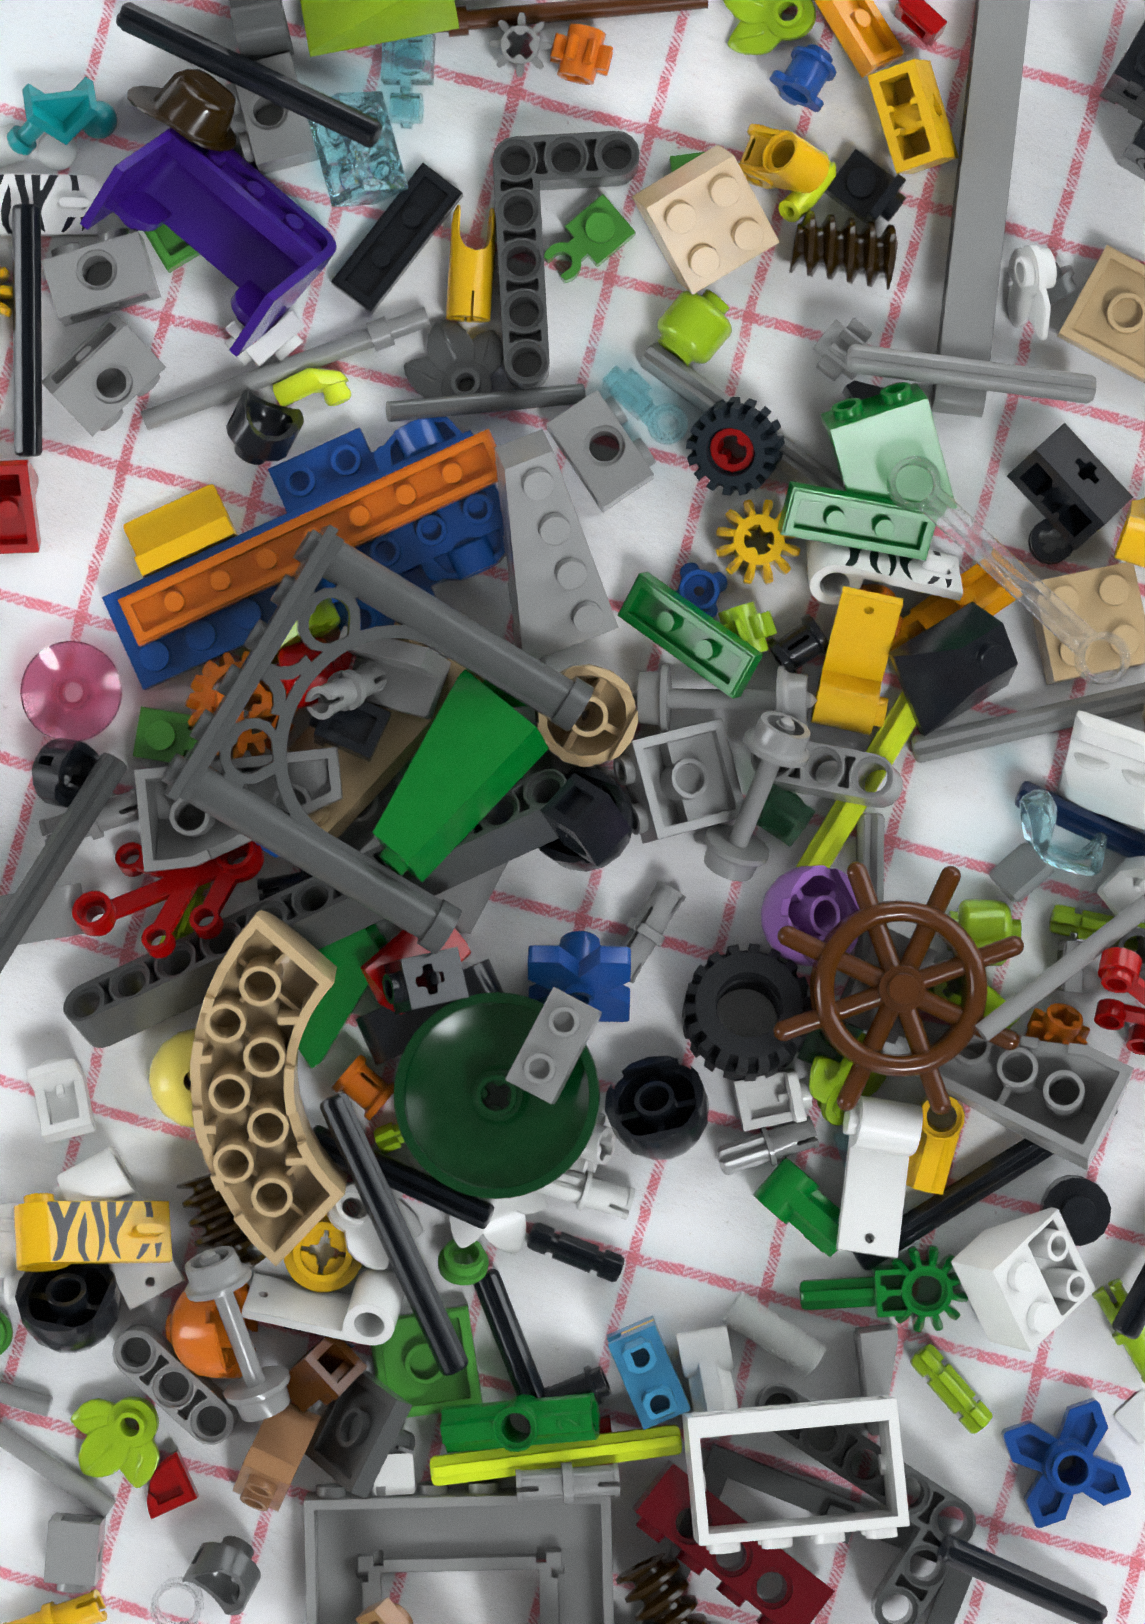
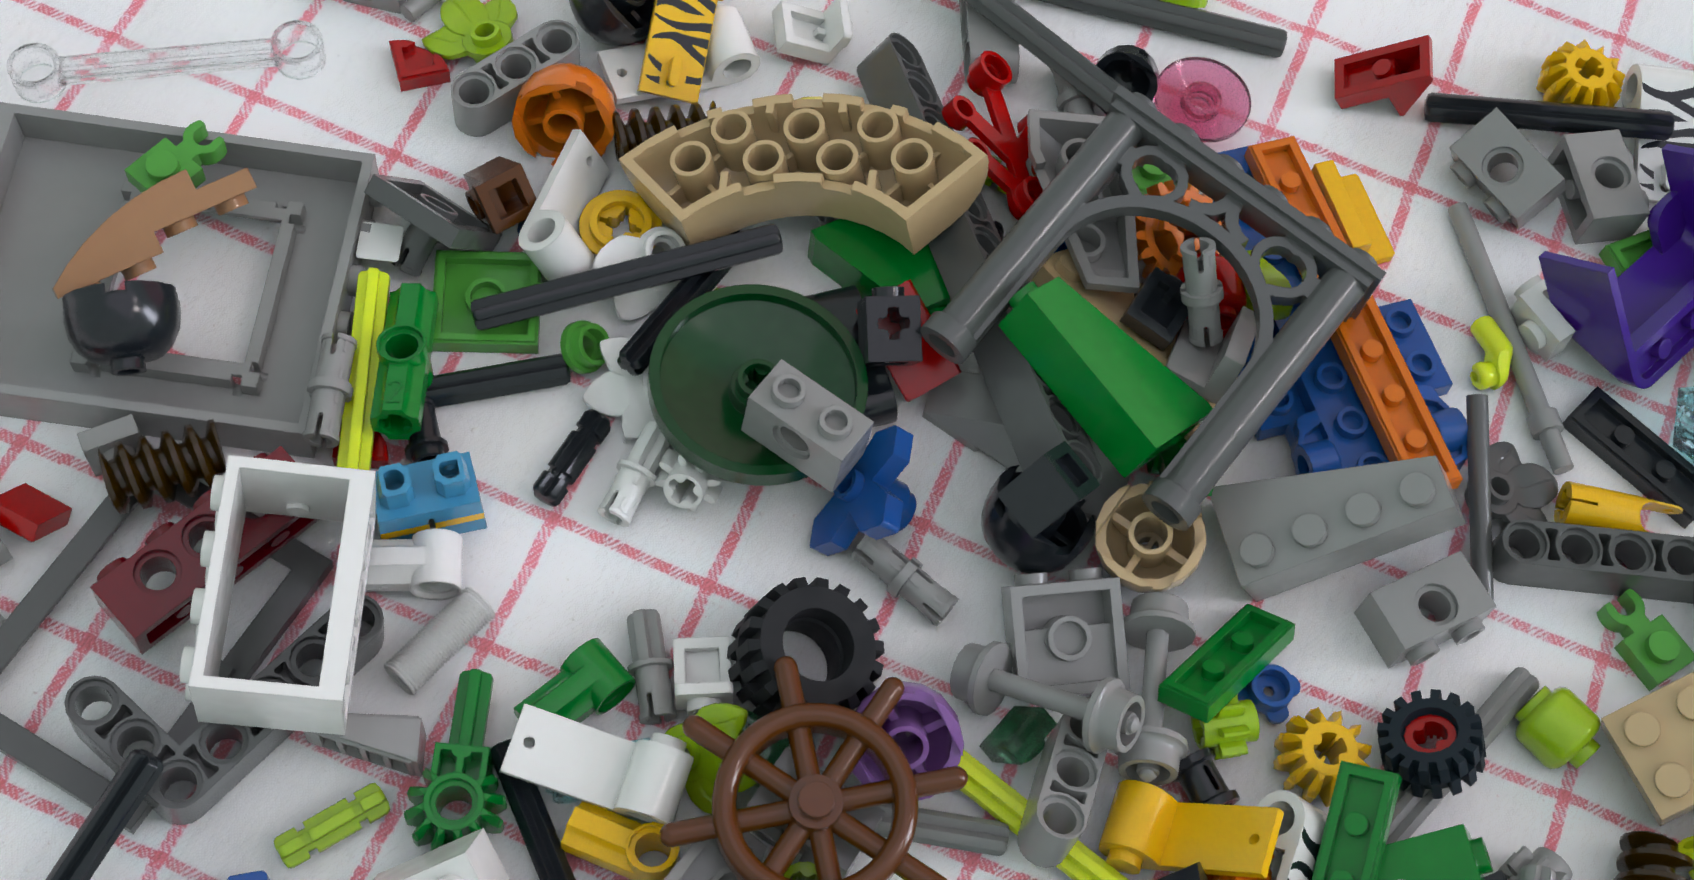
camera: 85 degrees right, 25 degrees down
dark grey piece [182,1536,261,1615] -> none
light grey piece [184,1246,291,1422] -> none
black piece [226,389,304,465] -> none
medium nougat pin [232,1402,321,1512] -> none
orange bush [331,1054,395,1121] -> none
clear light blue plate [602,365,688,445] -> none
black cylinder [605,1056,709,1160] -> none

